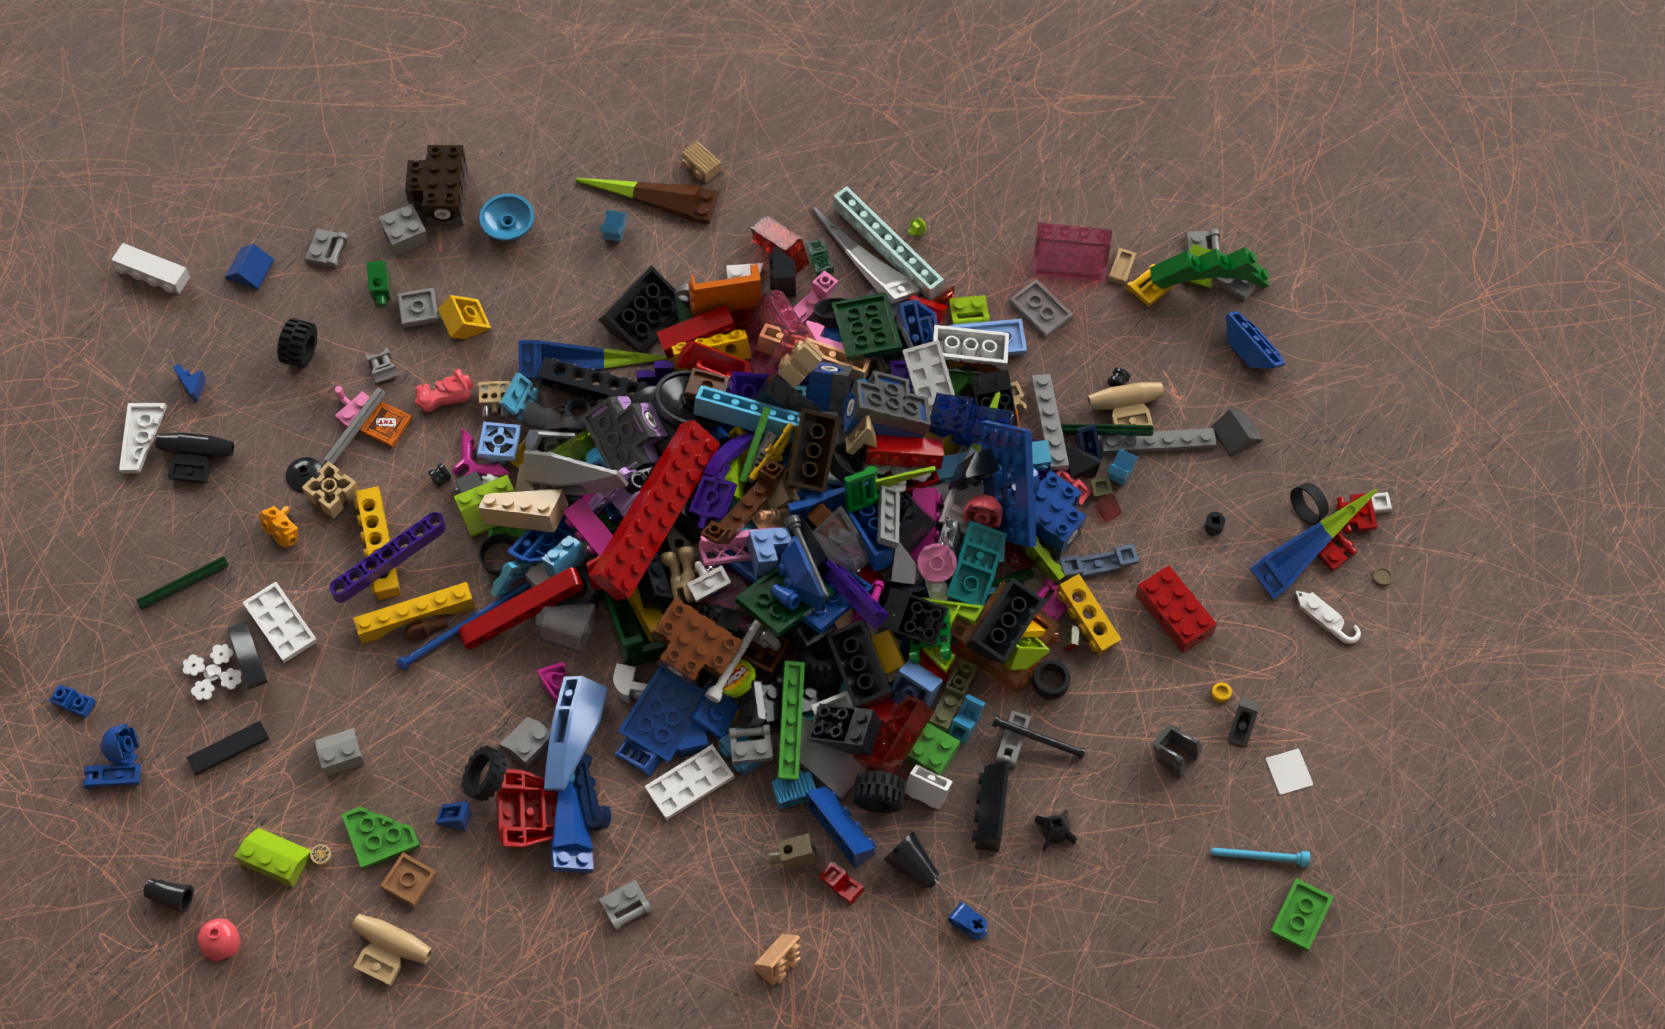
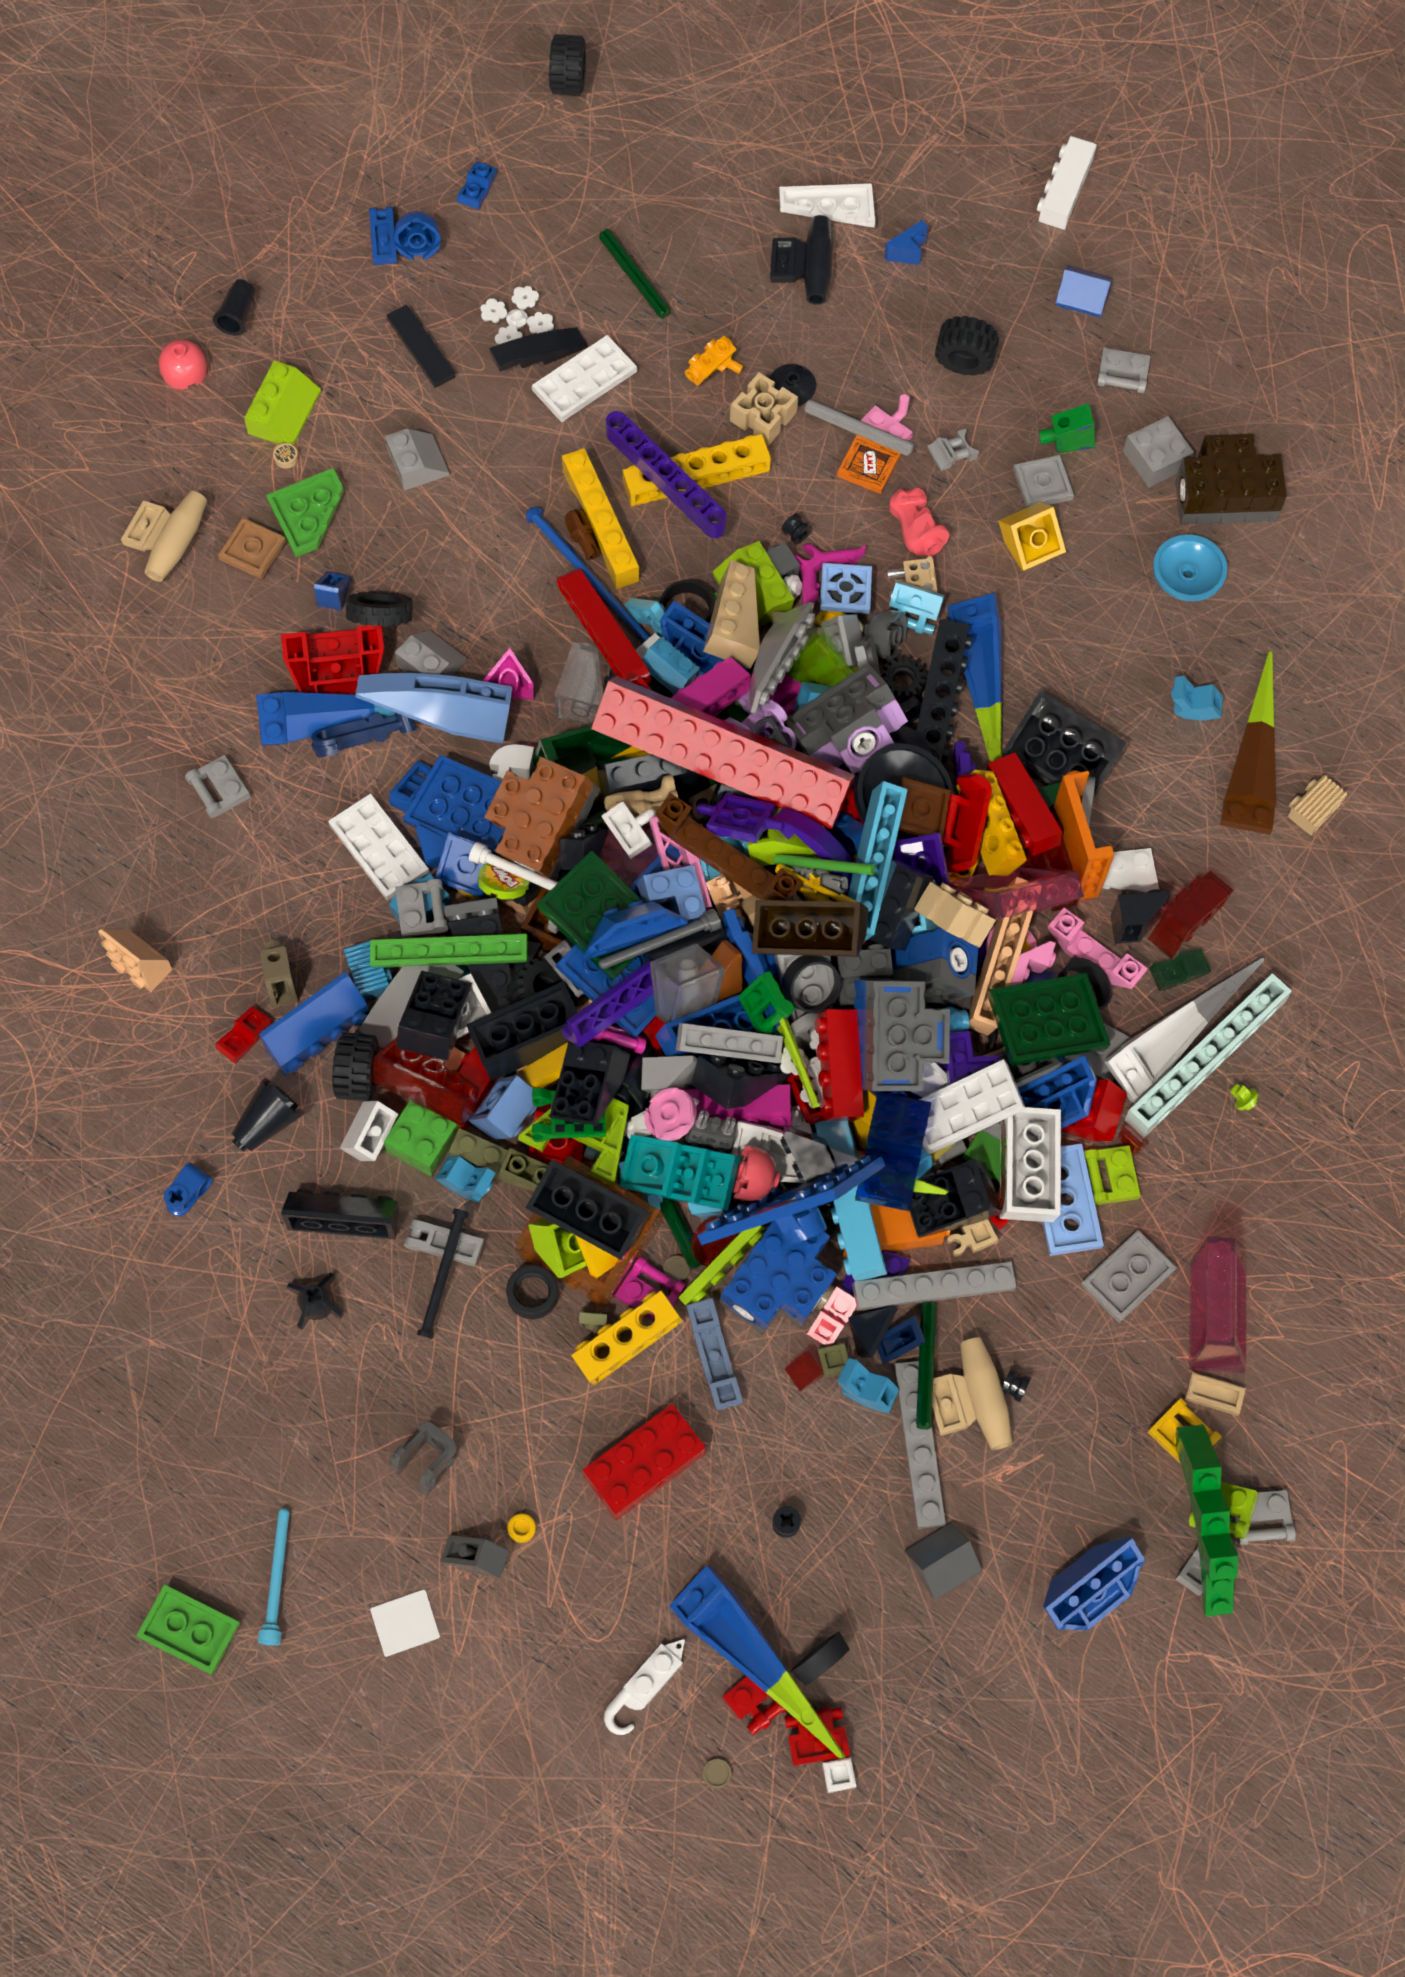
camera: 85 degrees right, 5 degrees up
blue cone [771,584,801,610] -> none
tan slope [846,415,877,455] -> none

